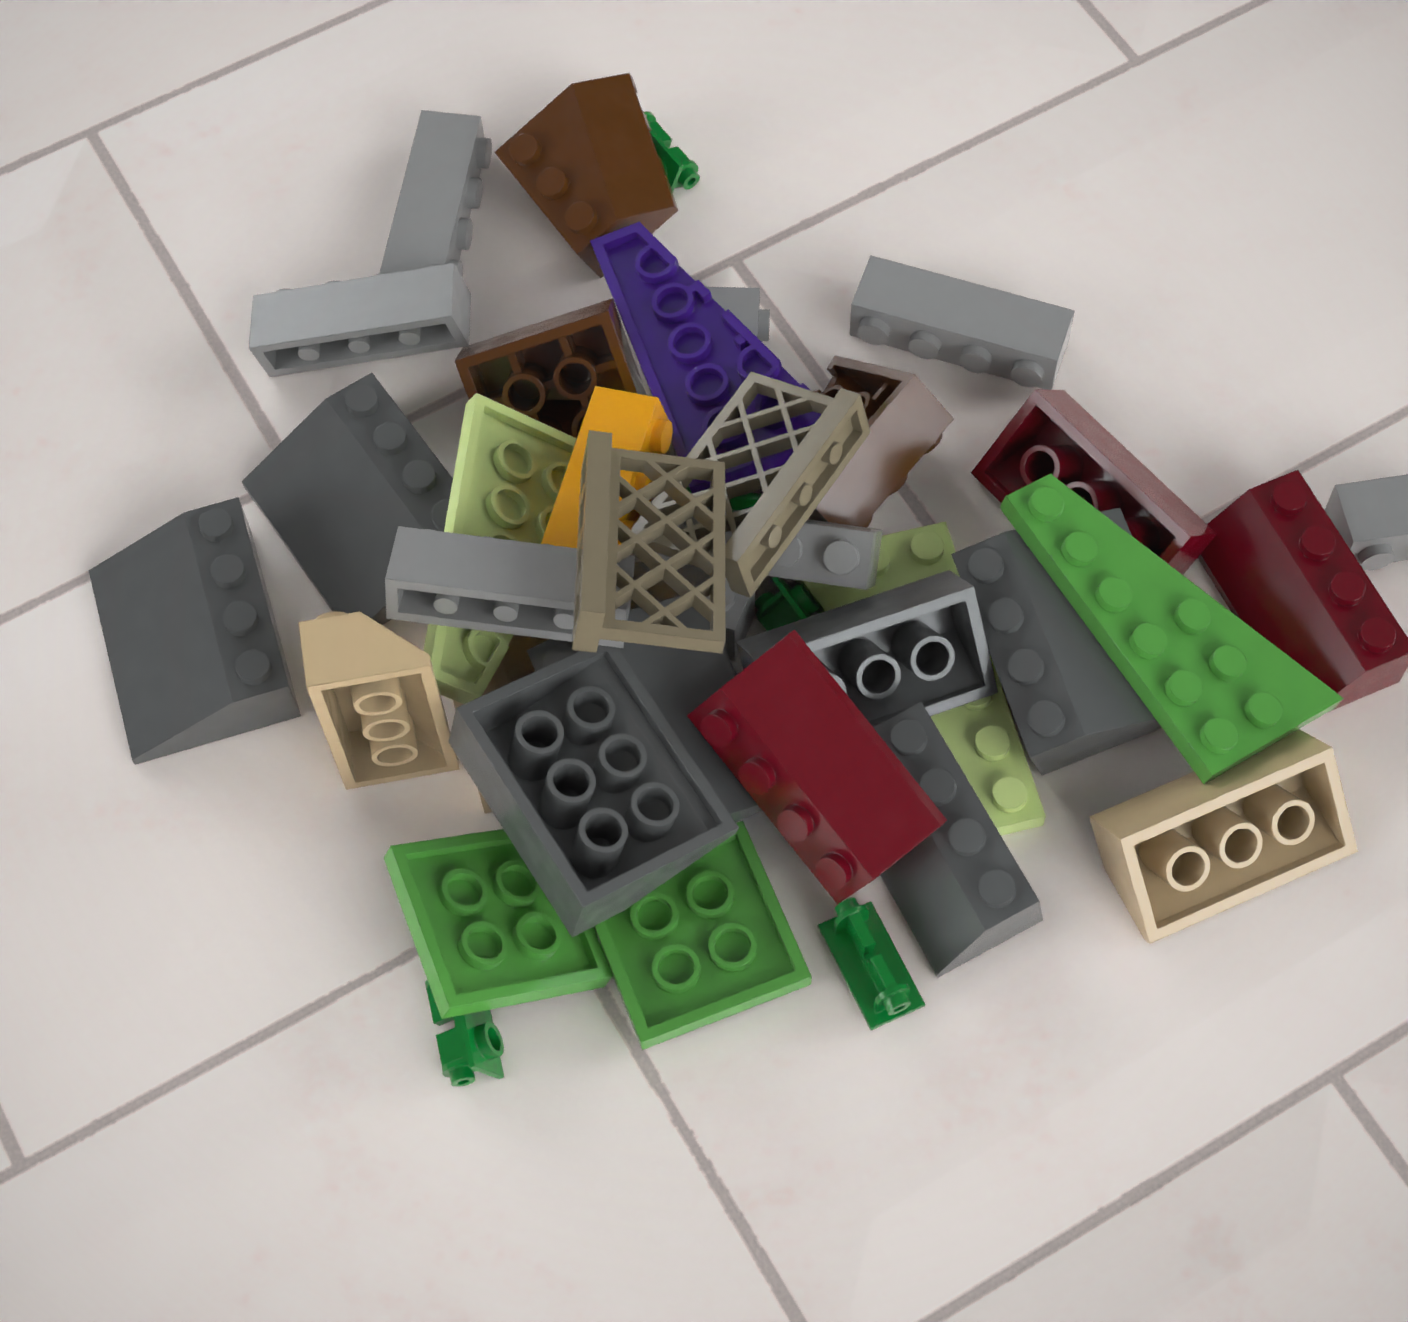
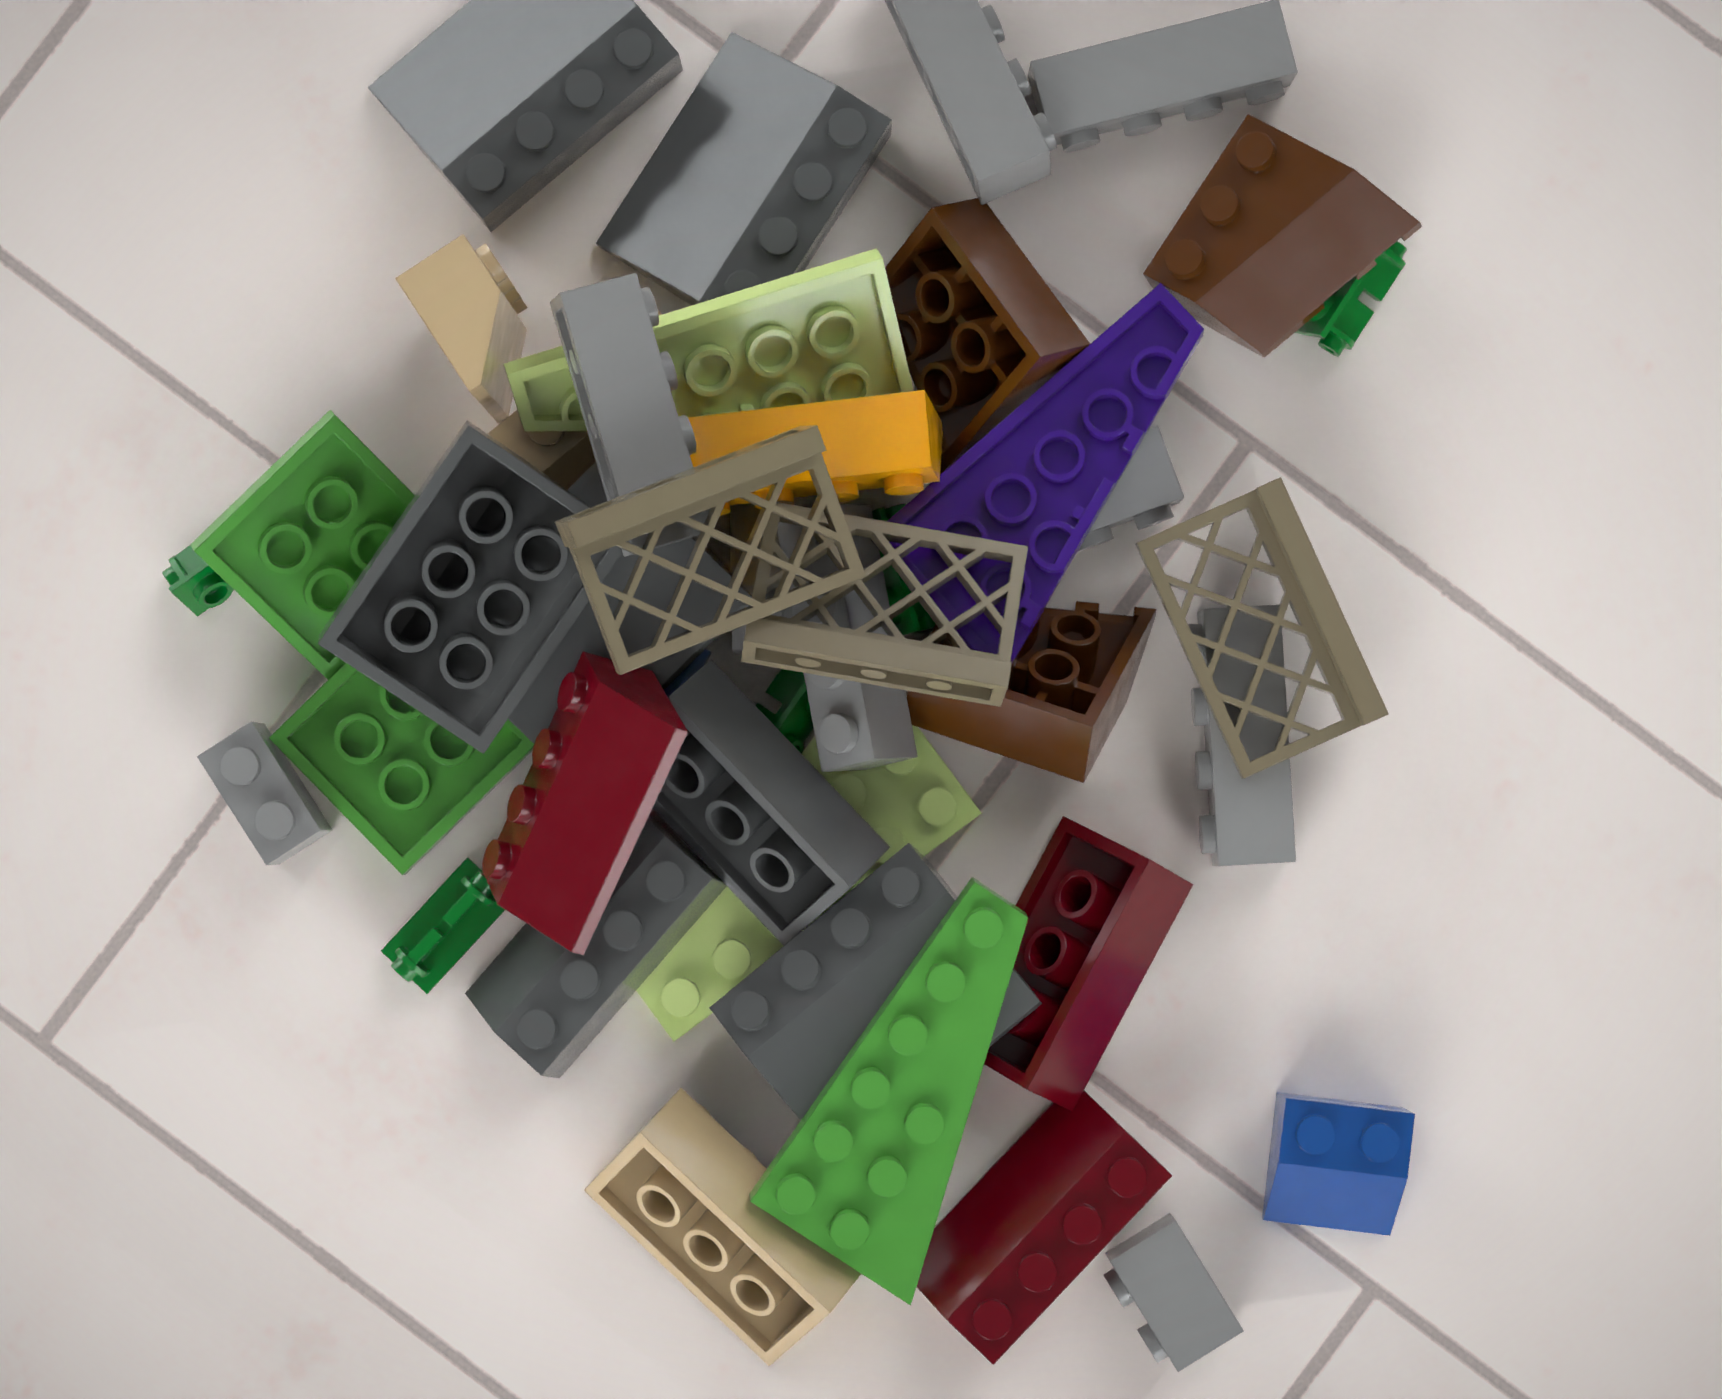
camera: 65 degrees right, 25 degrees up
none -> light grey brick [197,721,332,865]
none -> dark tan fence [1135,477,1389,779]
none -> blue slope [1262,1092,1415,1236]

